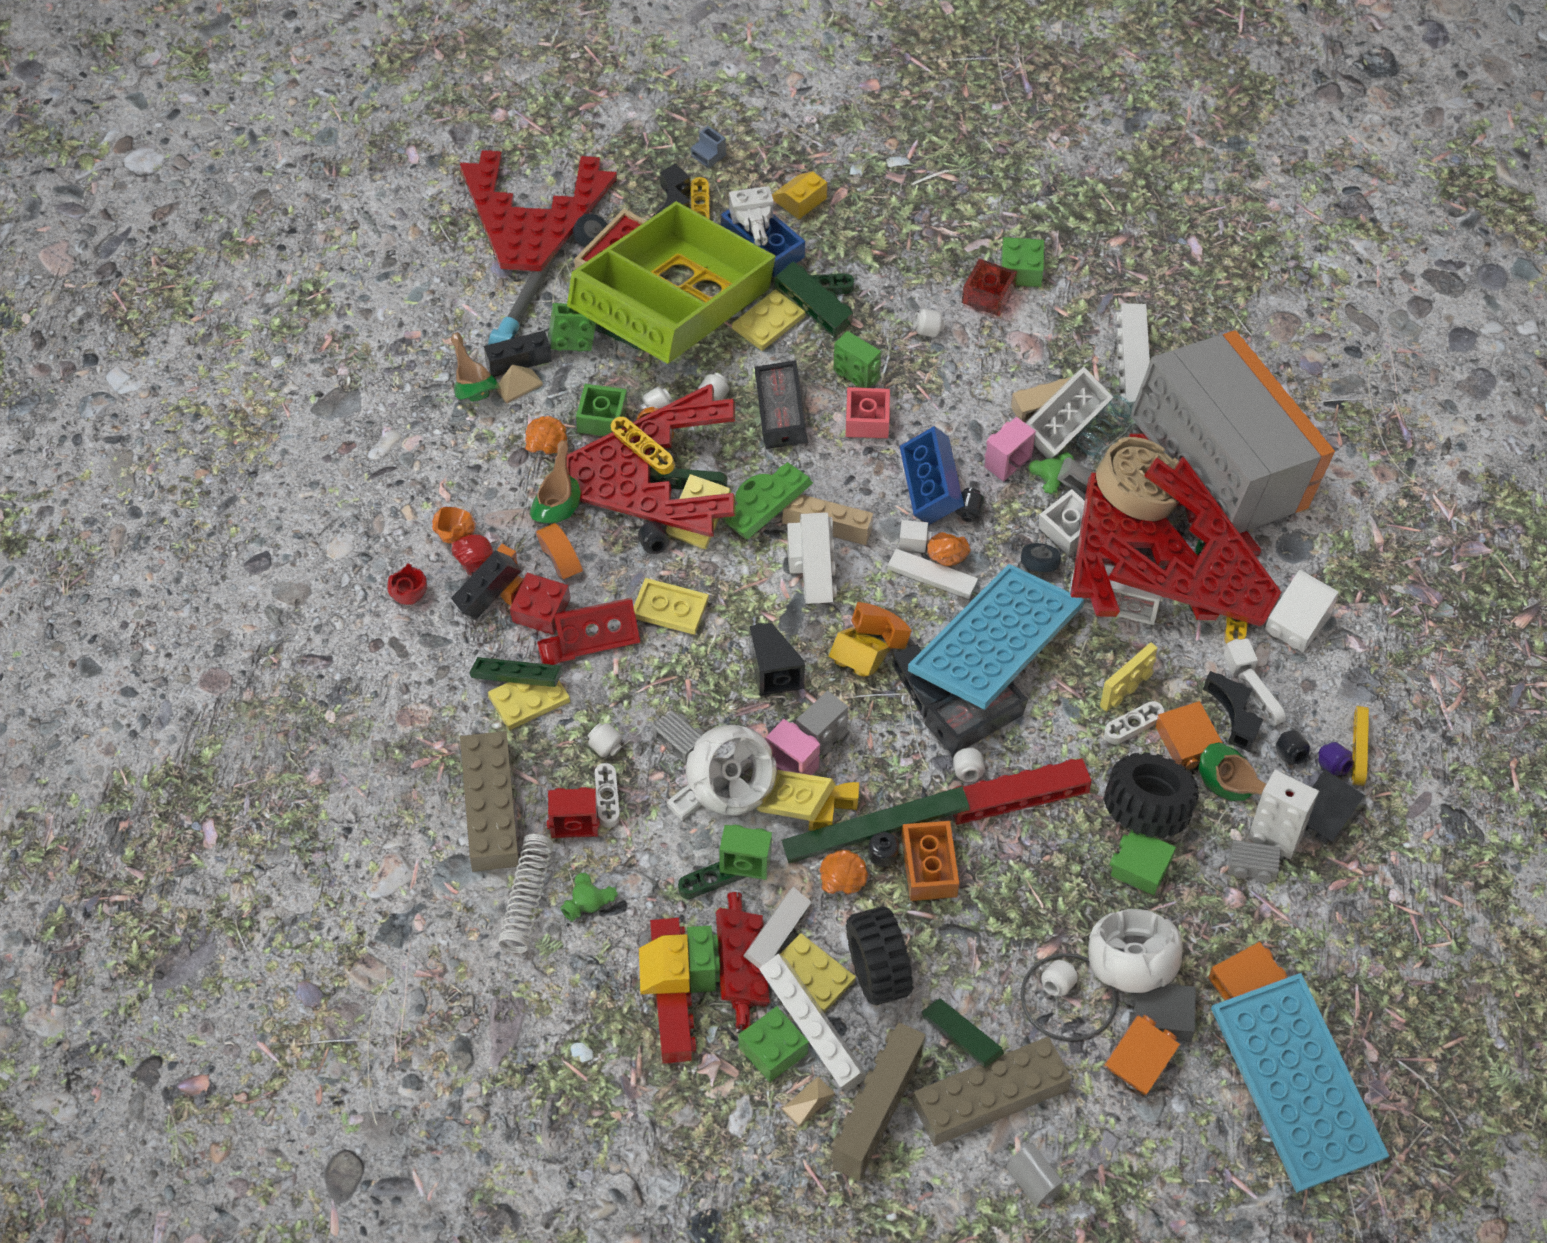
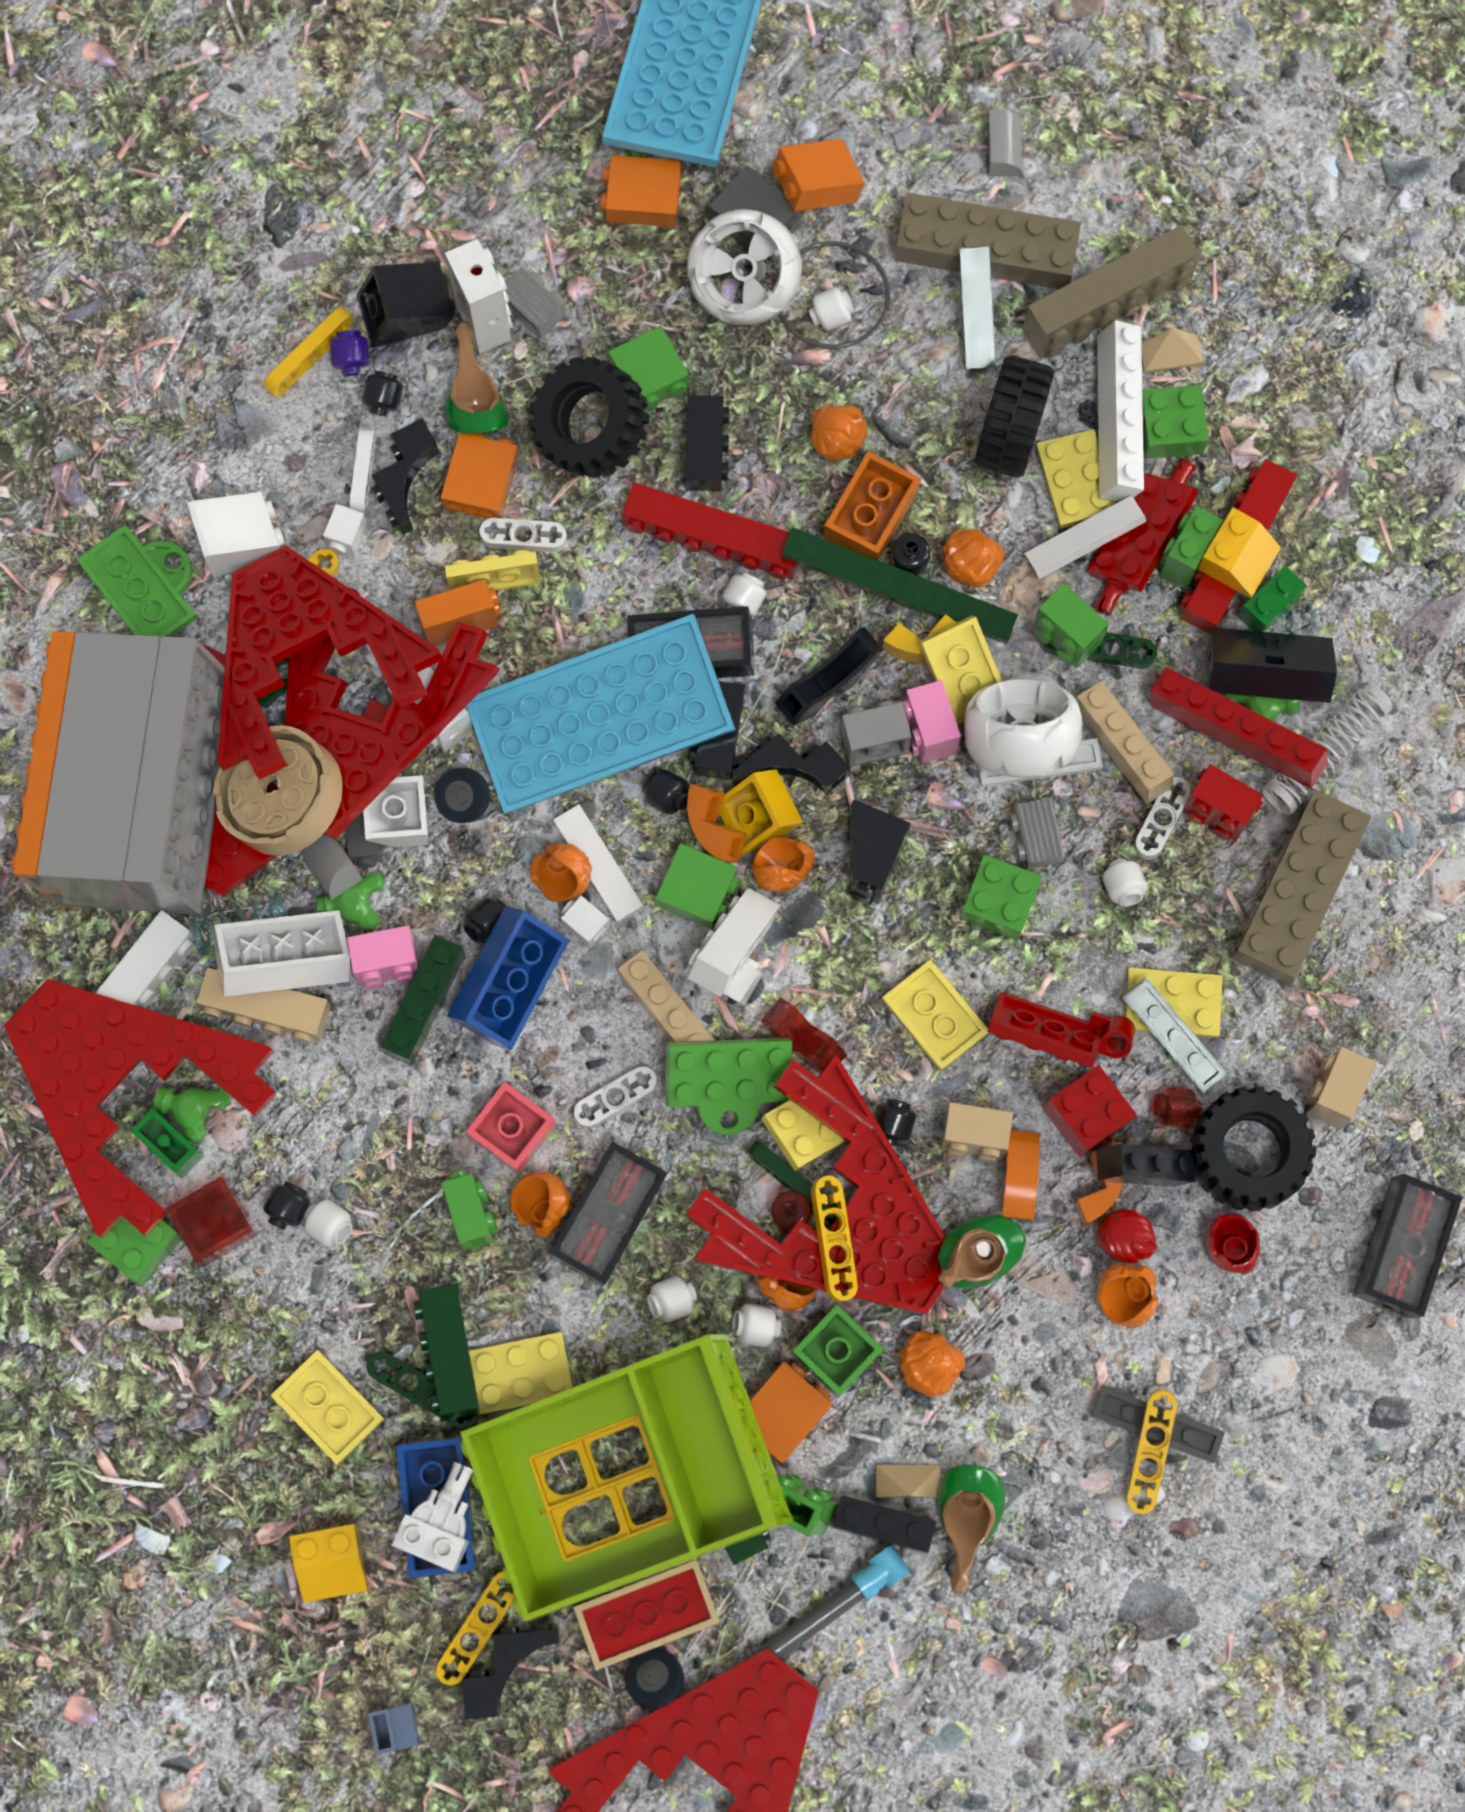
camera: 145 degrees left, 20 degrees up
none -> red wing [4,979,277,1239]
none -> bright green plate [76,524,198,637]
none -> green brick [130,1108,204,1179]
none -> bright green animal [153,1086,231,1144]
none -> black head [263,1181,311,1231]
none -> light yellow plate [270,1350,385,1465]
none -> dark green brick [380,935,466,1067]
none -> orange brick [415,579,502,647]
none -> orange hair [509,1171,570,1237]
none -> white beam [574,1066,657,1129]
none -> black head [643,769,689,815]
none -> bright green brick [655,843,740,930]
none -> black brick [685,395,730,491]
none -> black arch [732,734,851,795]
none -> orange brick [750,1362,833,1466]
none -> orange hair [752,836,815,892]
none -> clear red brick [760,997,847,1073]
none -> clear red head [770,1190,813,1232]
none -> black arch [775,627,884,726]
none -> orange hair [810,404,867,461]
none -> tan piece [940,1102,1013,1163]
none -> bright green brick [960,855,1043,941]
none -> tan brick [1077,681,1174,804]
none -> dark grey plate [1091,1386,1225,1464]
none -> yellow beam [1127,1388,1177,1514]
none -> red brick [1150,667,1327,789]
none -> clear red head [1152,1086,1202,1129]
none -> black tyre [1190,1086,1316,1212]
none -> black brick [1205,627,1337,703]
none -> green brick [1238,565,1307,632]
none -> tan piece [1305,1046,1377,1130]
none -> brick [1352,1174,1463,1319]

